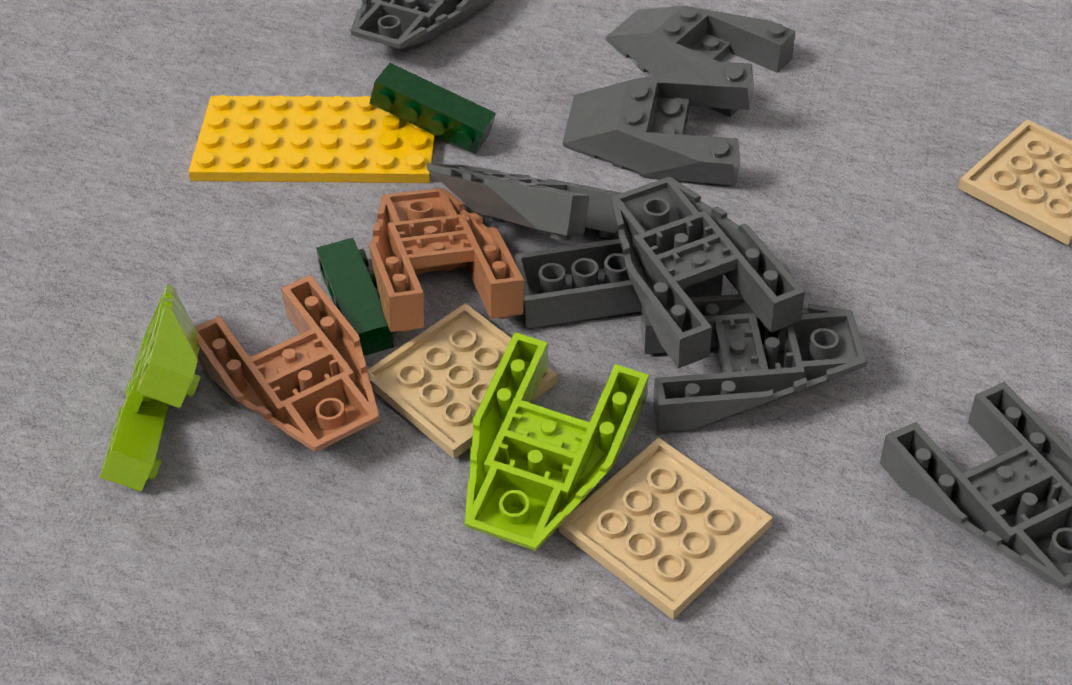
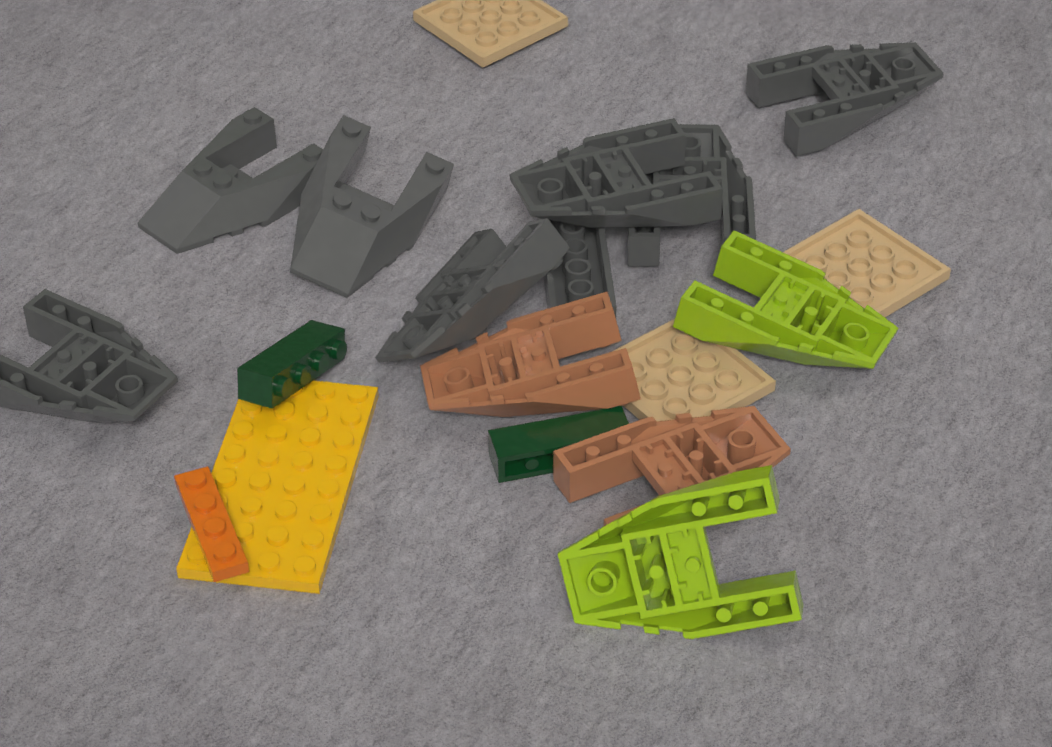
camera: 85 degrees left, 5 degrees down
none -> orange plate [174,466,249,582]

